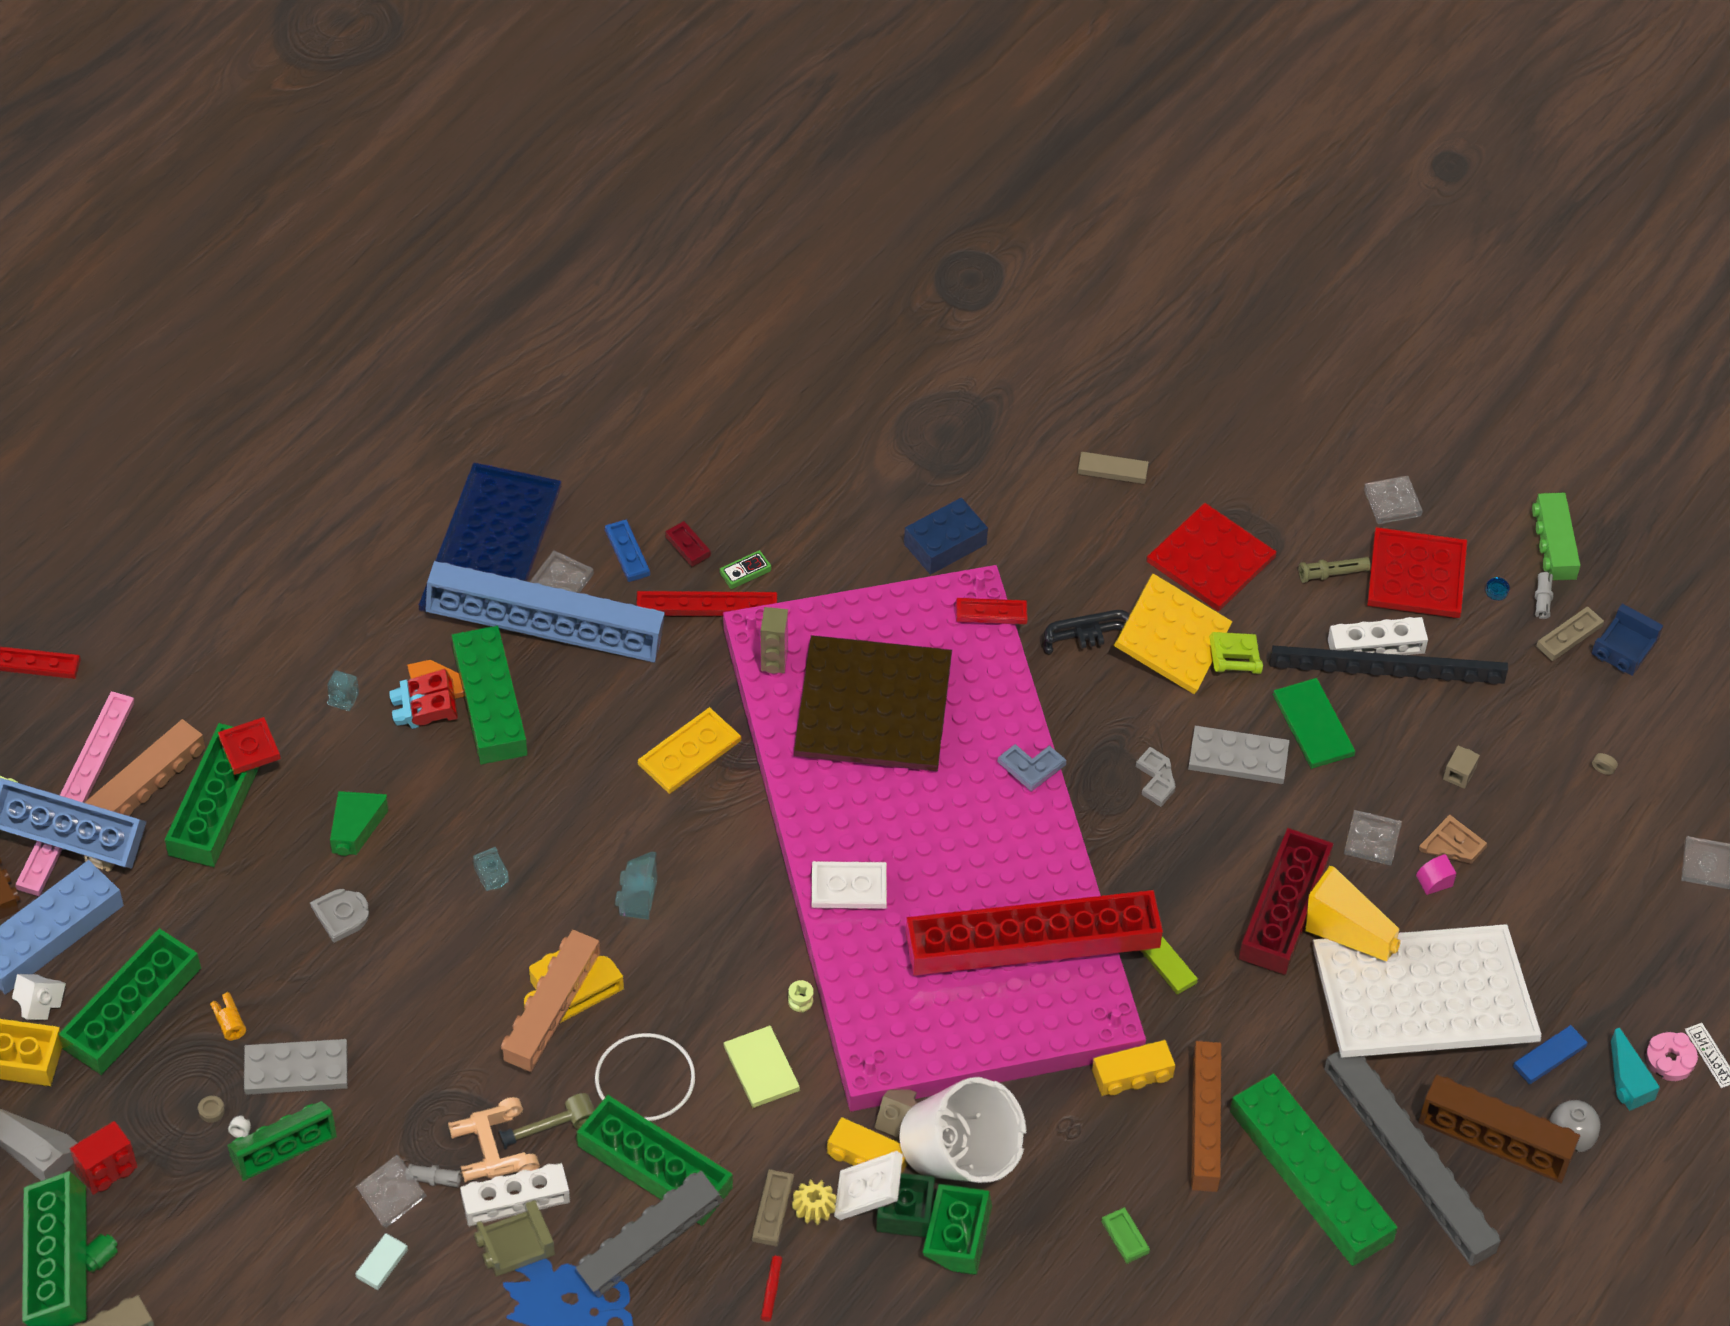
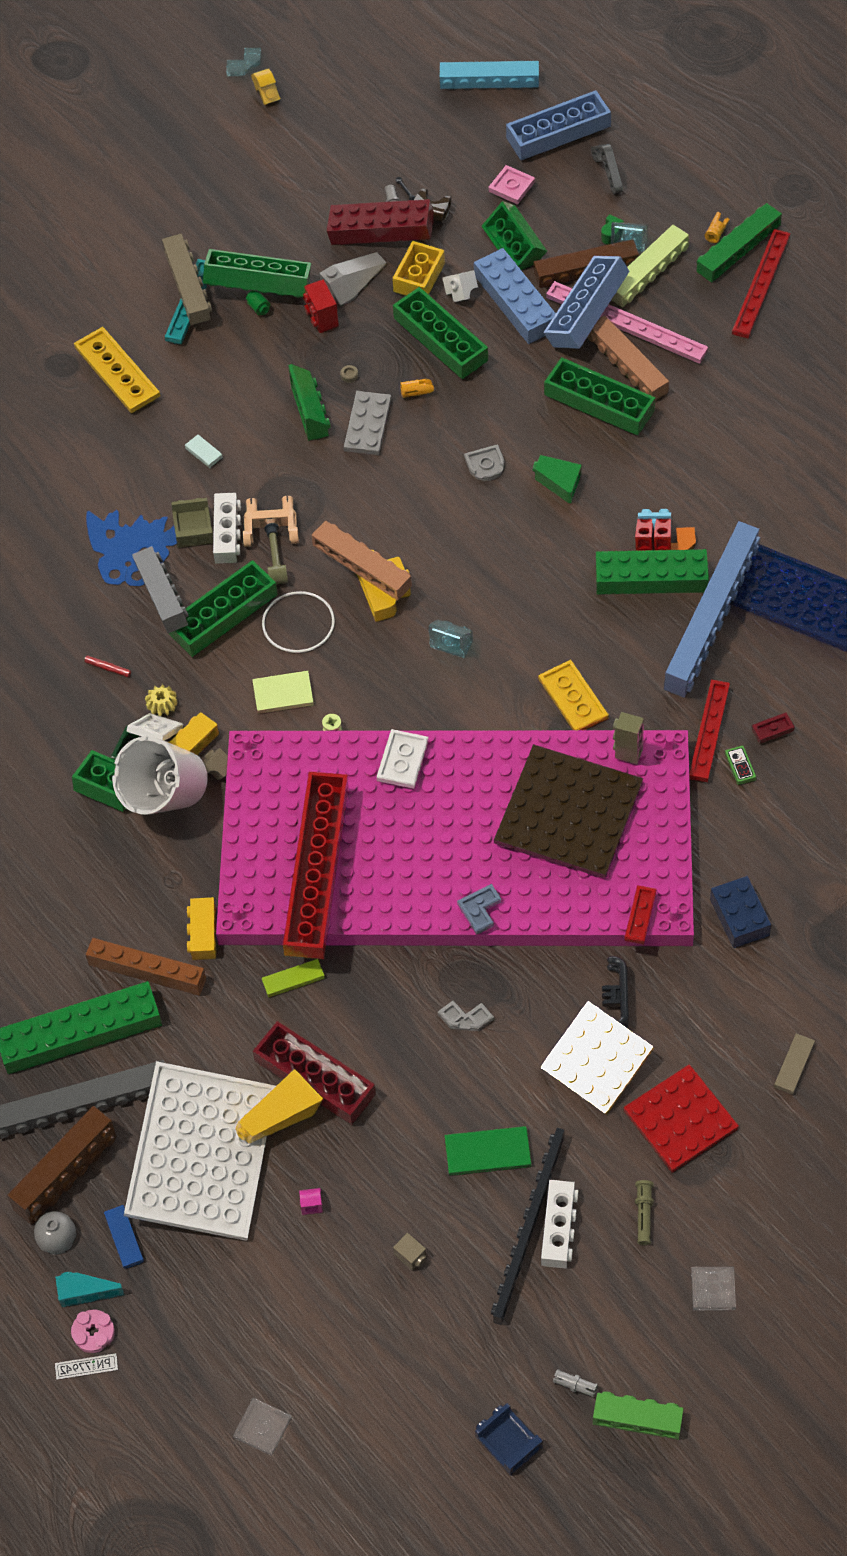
camera: 110 degrees right, 5 degrees up
red plate [218,717,281,775] -> none
white hinge [228,1115,251,1138] -> none
clear light blue brick [327,670,359,711] -> none
clear plate [356,1155,427,1228] -> none
light grey pin [407,1164,461,1187] -> none
clear light blue brick [473,847,509,891] -> none
clear plate [530,550,594,593] -> none
blue tile [605,519,650,582] -> none
dark tan tile [752,1169,794,1246] -> none
bright green tile [1101,1207,1150,1264] -> none
light grey plate [1188,726,1289,784] -> none
lime plate [1209,632,1263,674] -> none
clear plate [1344,810,1402,866] -> none
red plate [1367,527,1467,618] -> none
medium nougat wing [1419,814,1487,864] -> none
tile [1485,577,1510,601] -> none
dark tan plate [1537,606,1604,661] -> none
dark tan tile [1592,753,1618,775] -> none

